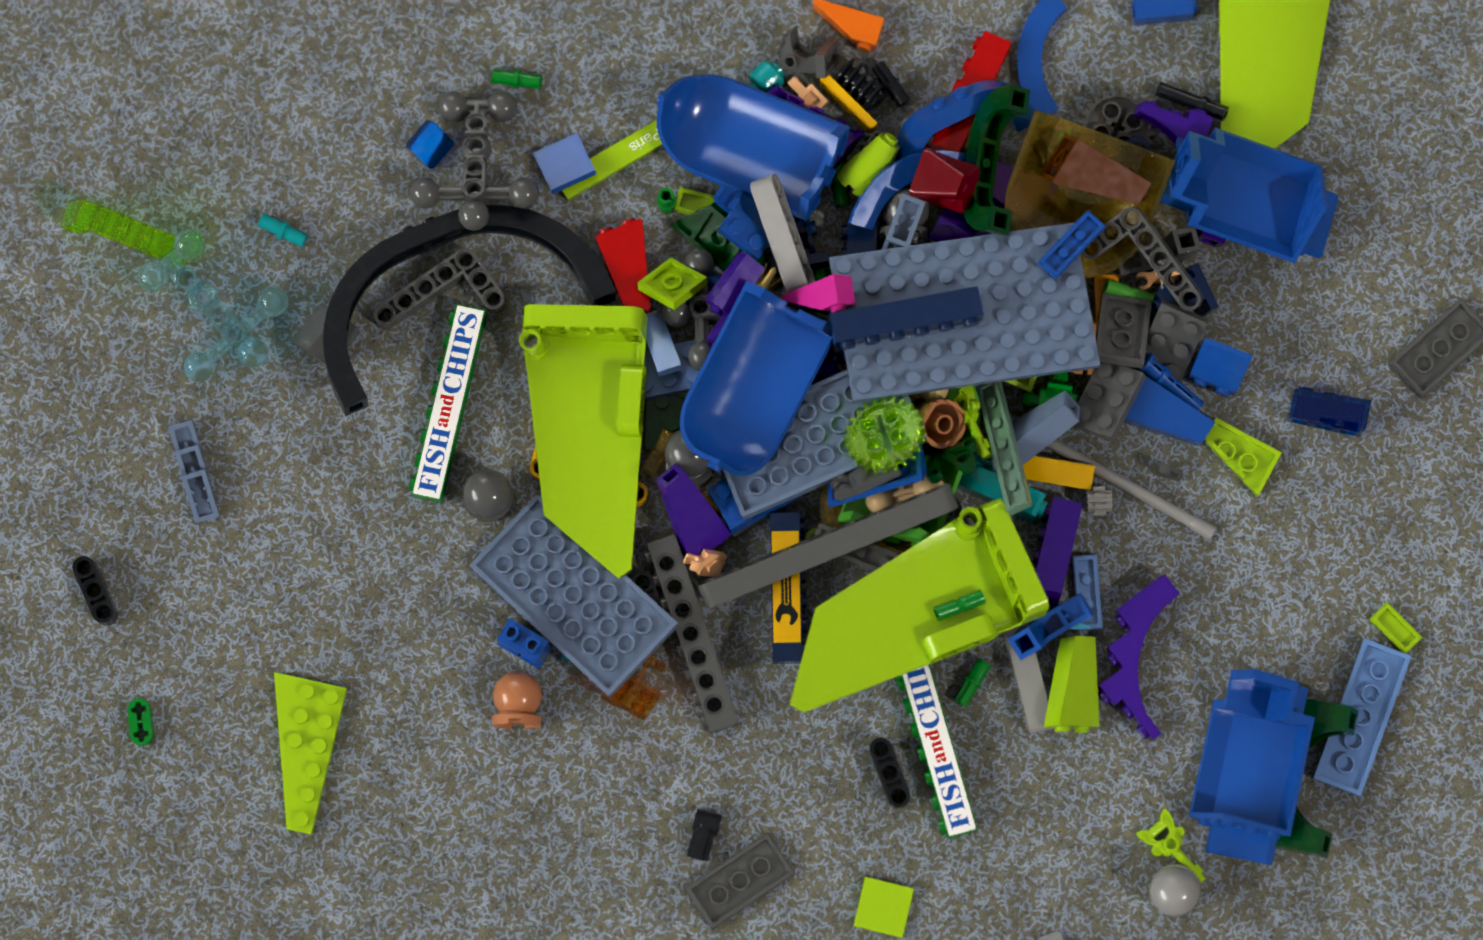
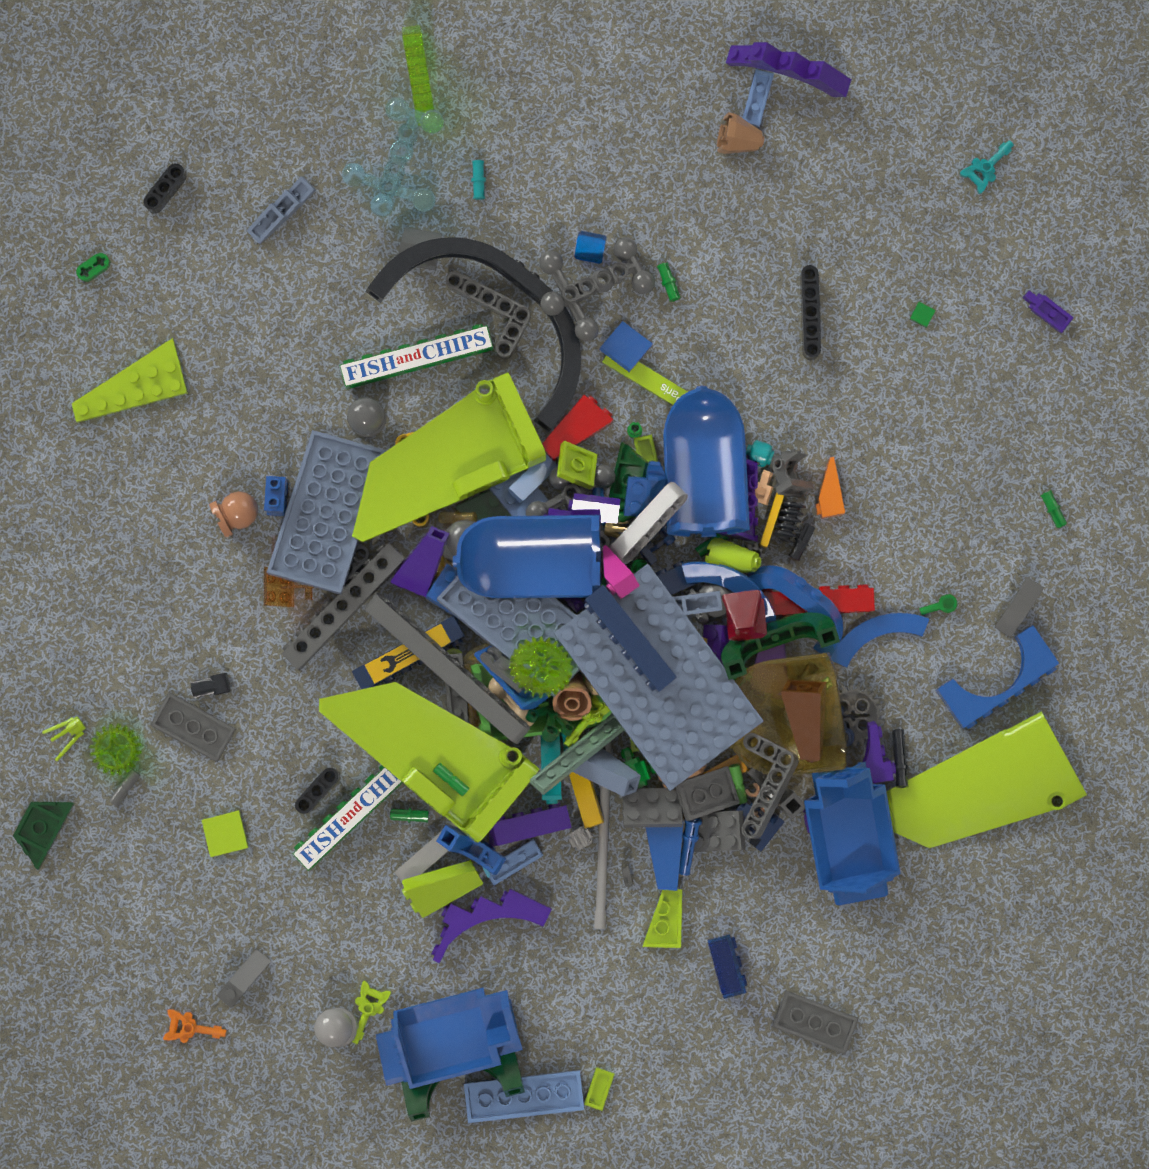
camera: 60 degrees right, 5 degrees up
light nougat plate [683,549,728,577] -> none
blue tile [1037,210,1106,281] -> none
blue slope [1187,338,1253,397] -> none

